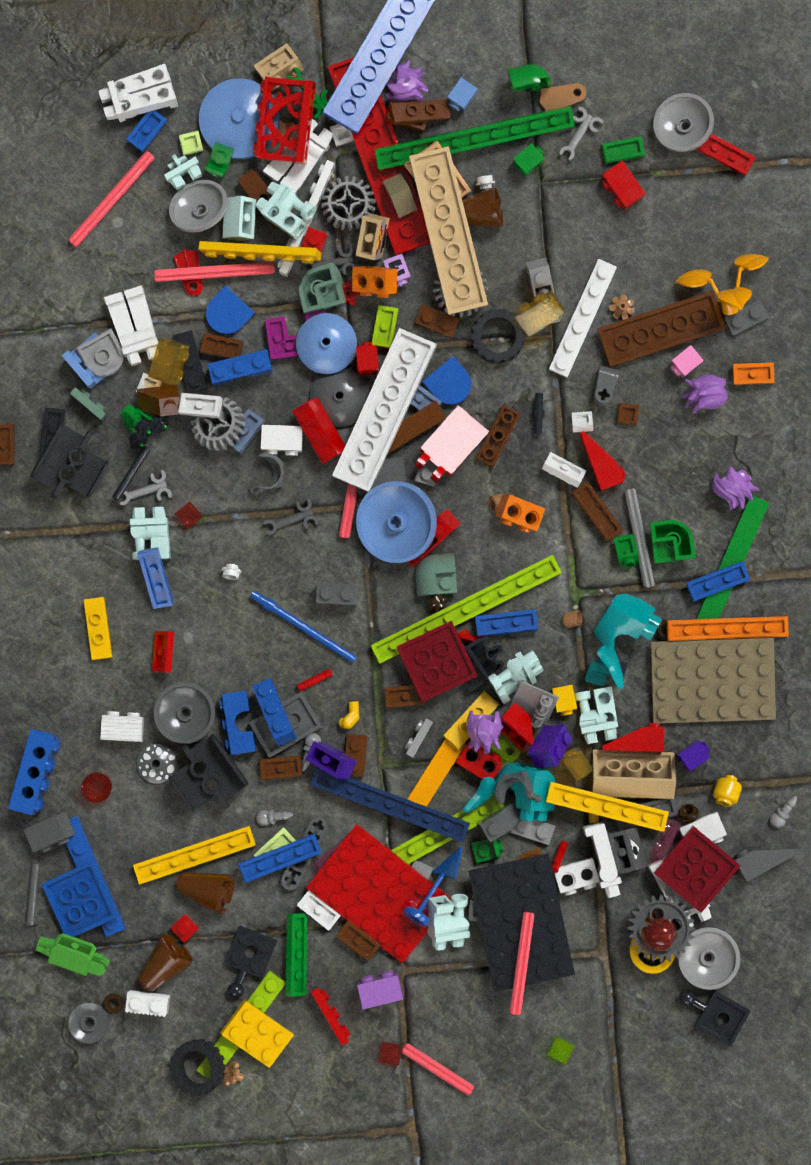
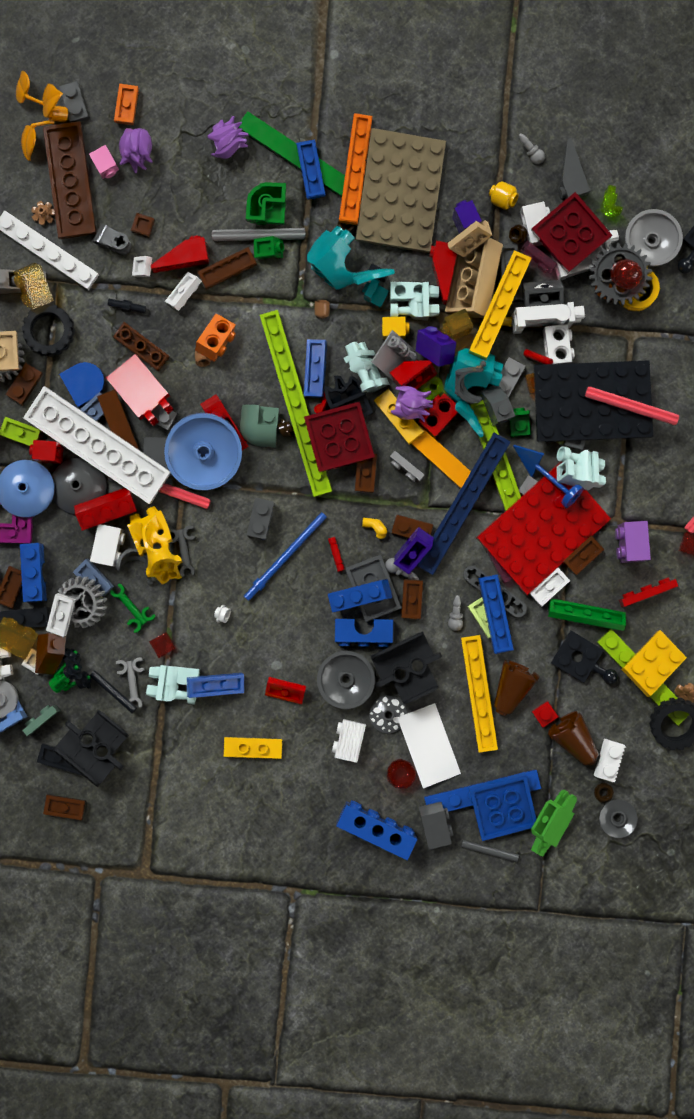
camera: 85 degrees left, 0 degrees up
none -> green bar [110,583,156,633]
none -> yellow hips [127,506,183,584]
none -> white sticker [397,703,461,788]
none -> tan bracket [448,220,493,257]
none -> clear neon green bracket [600,185,623,217]

